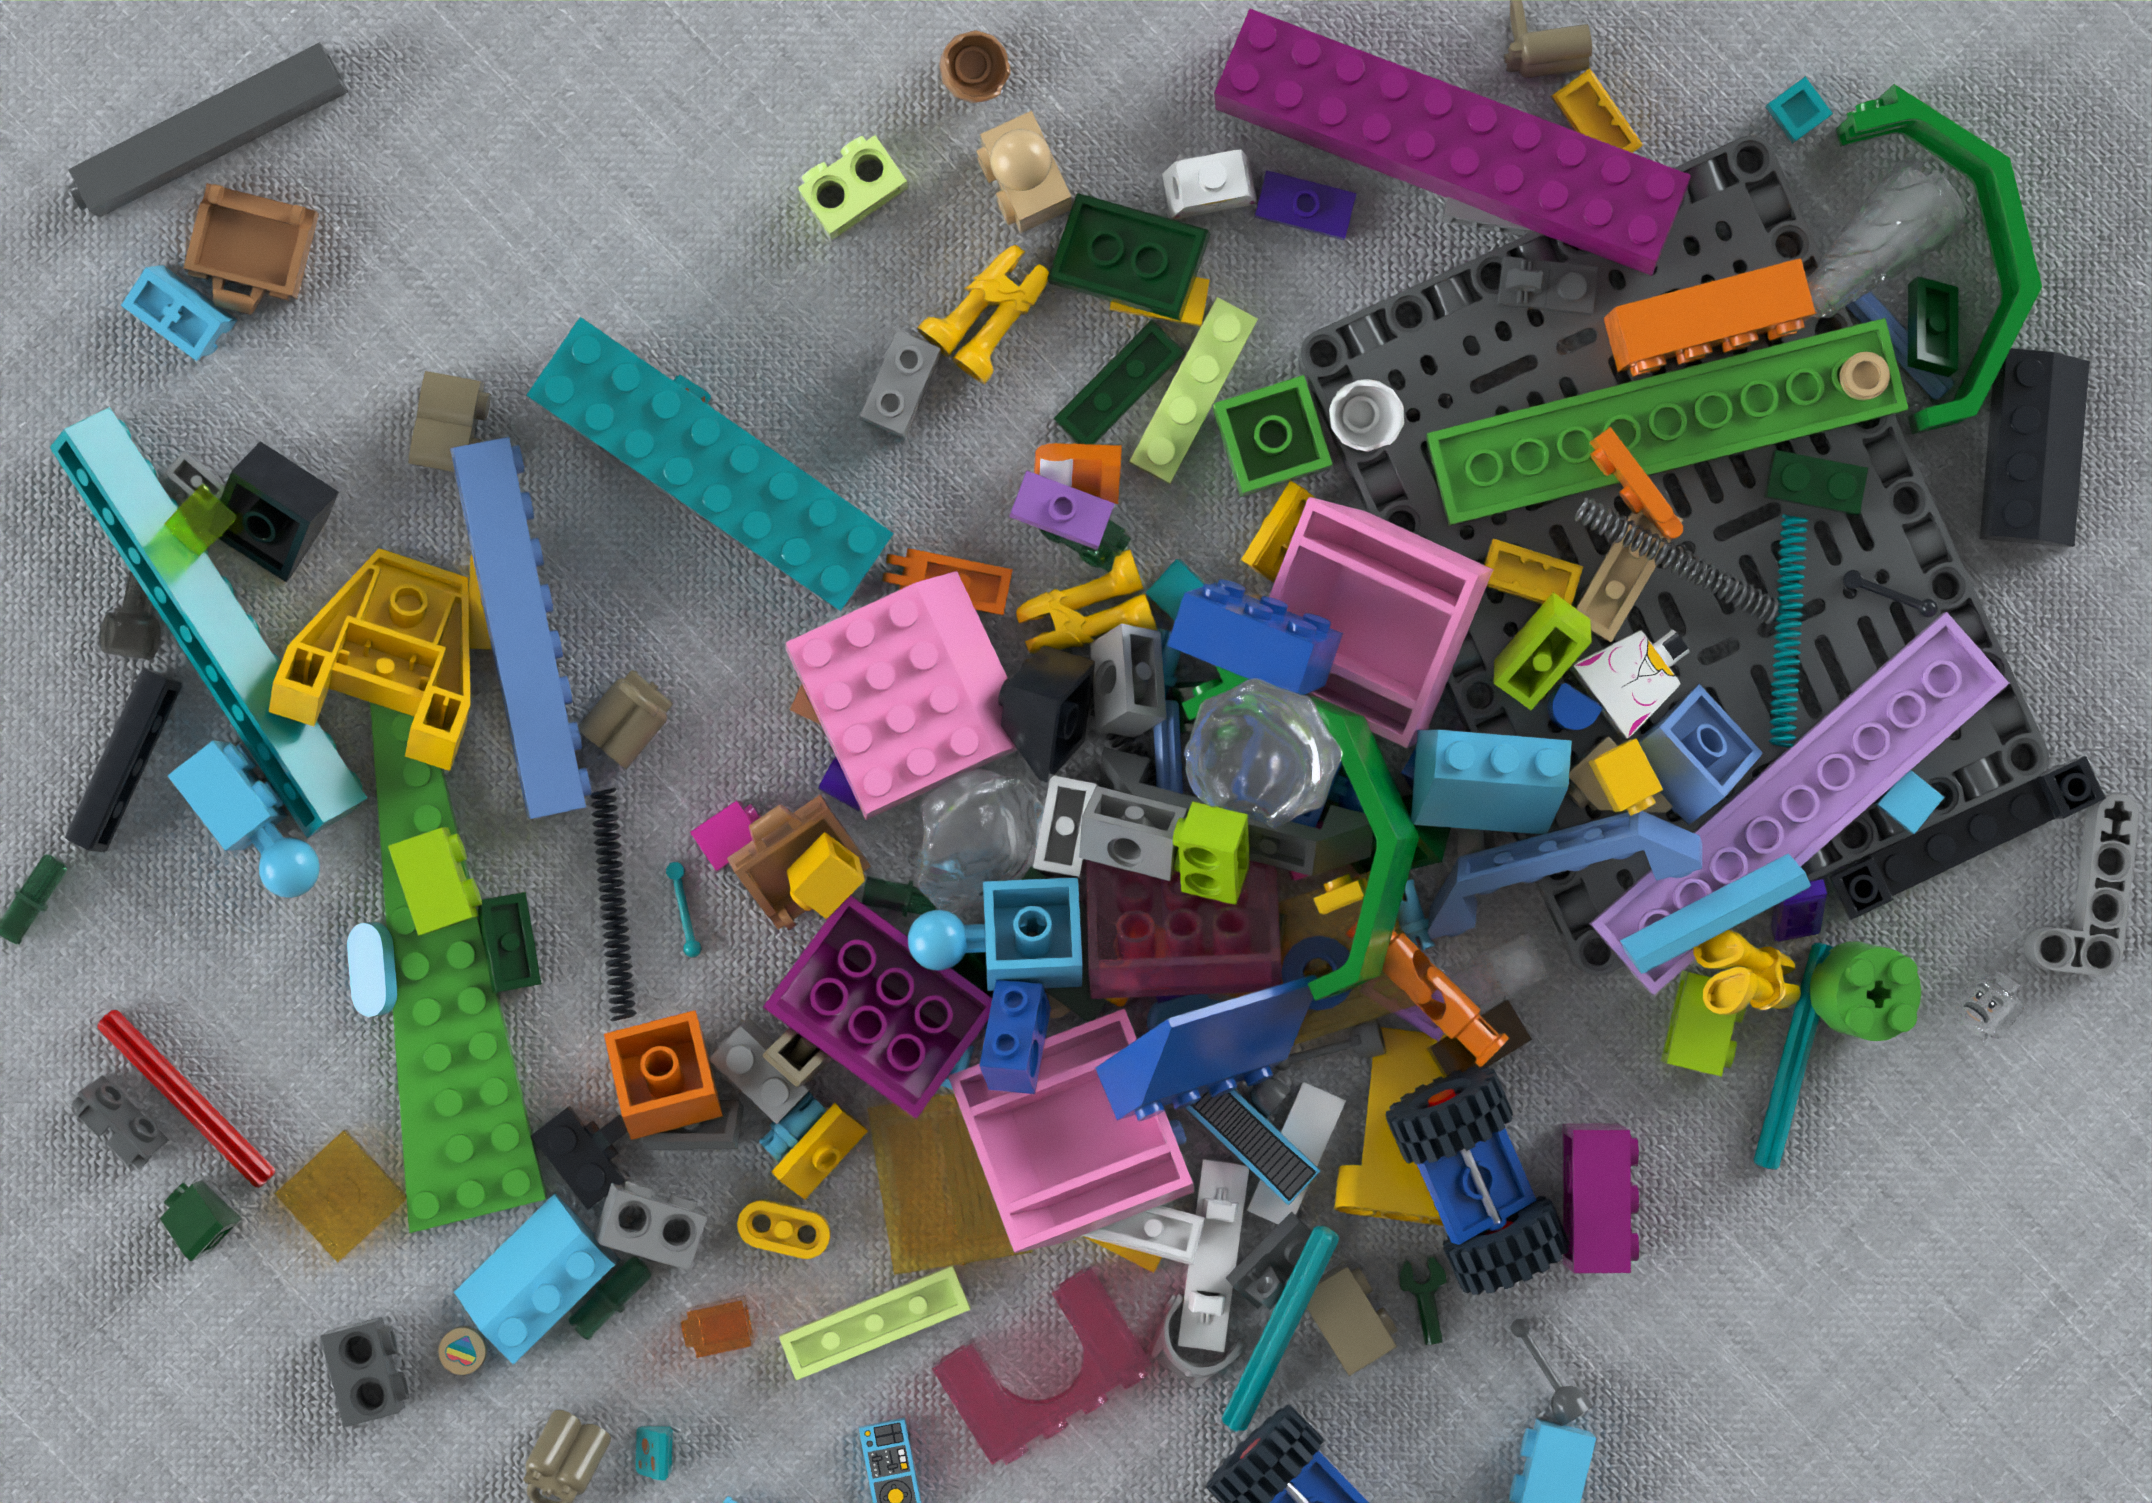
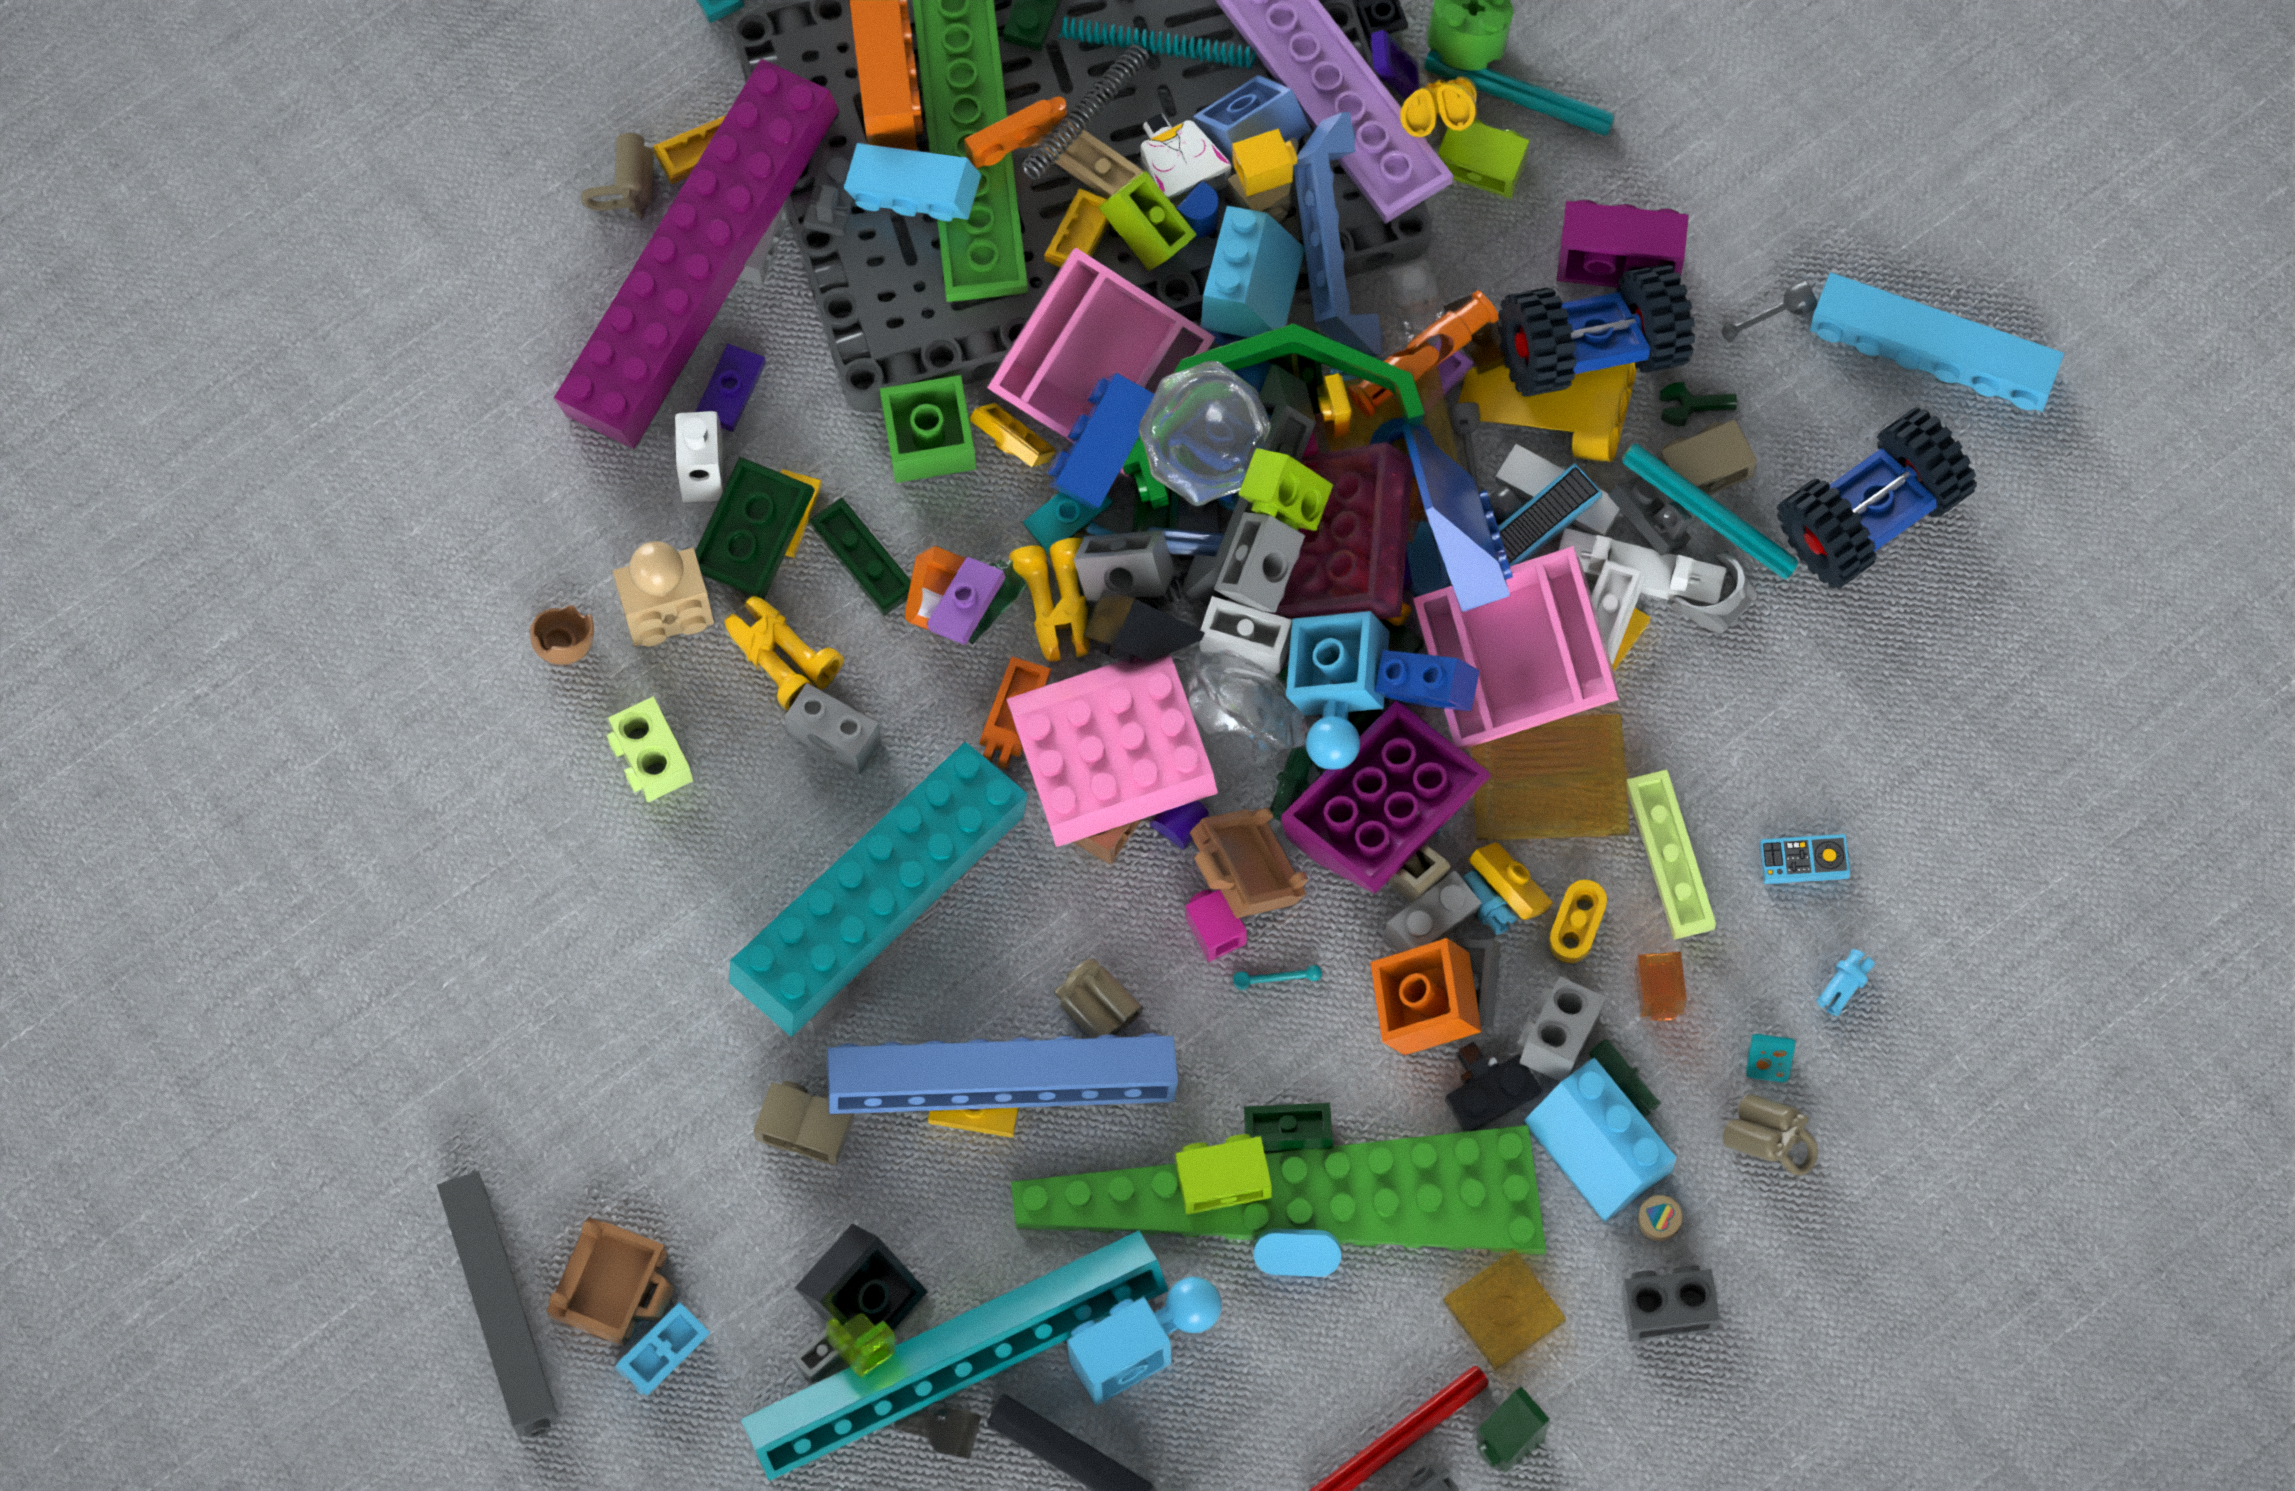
camera: 75 degrees left, 20 degrees down
yellow wedge [269,548,470,771] -> none
black piece [590,787,637,1022] -> none
yellow brick [787,832,865,919] -> none
clear pink arch [932,1264,1152,1465] -> none
yellowish green plate [1129,297,1258,485] -> none
white hair [1329,379,1405,452] -> none
medium azure tile [1620,853,1811,974] -> none
none -> medium azure brick [844,143,981,221]

